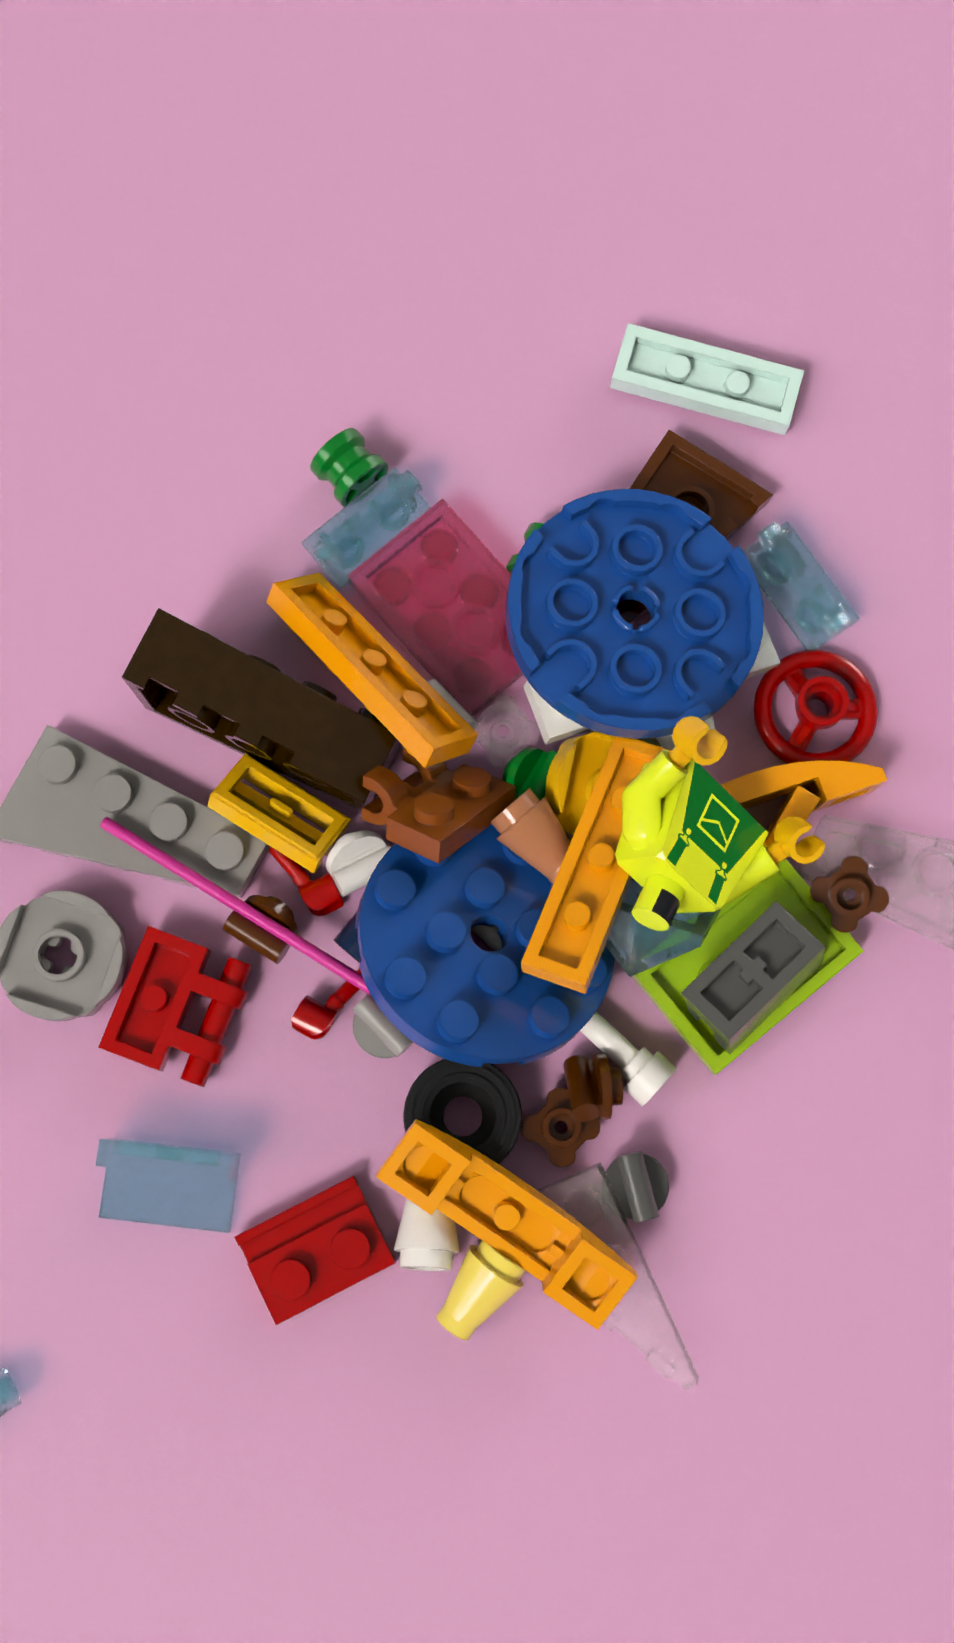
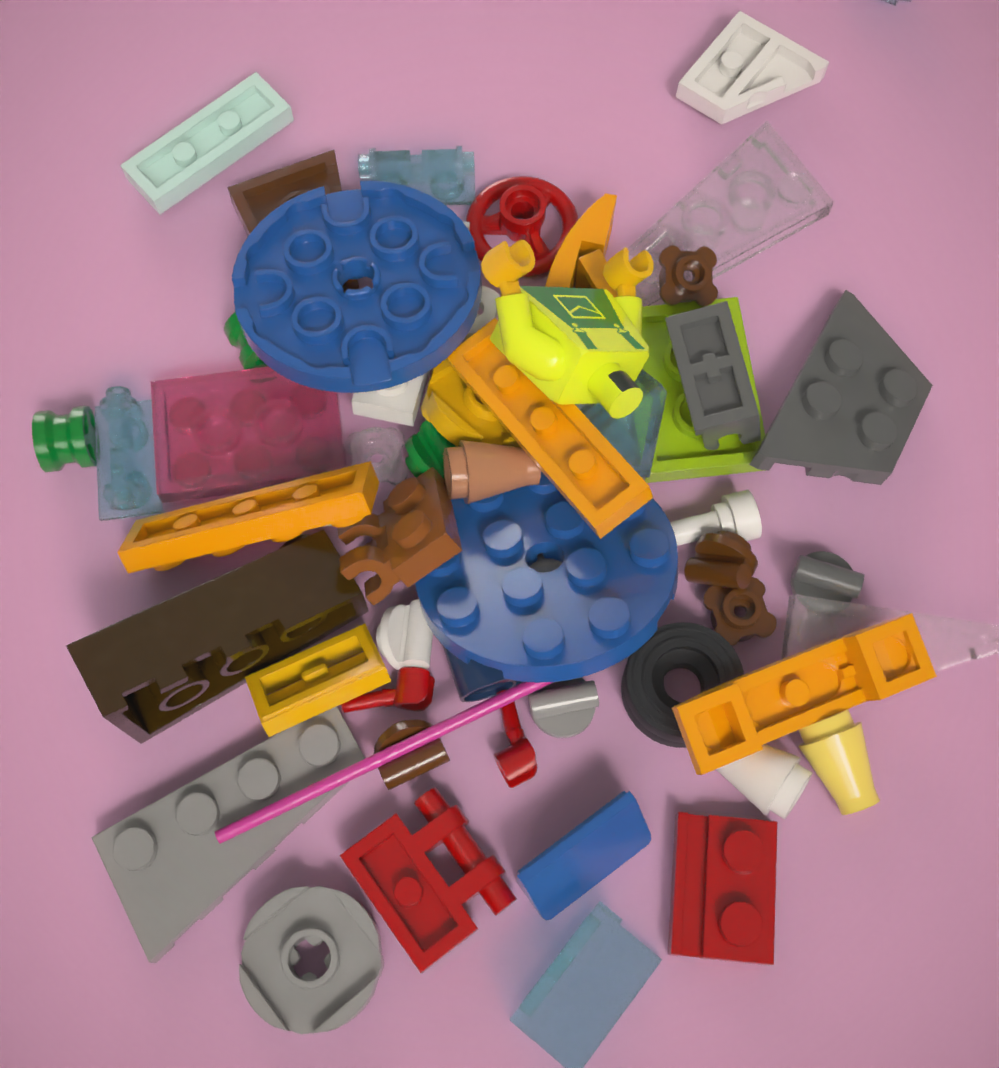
camera: 55 degrees left, 10 degrees down
none -> blue slope [516,791,651,921]
none -> dark grey wing [749,290,933,485]

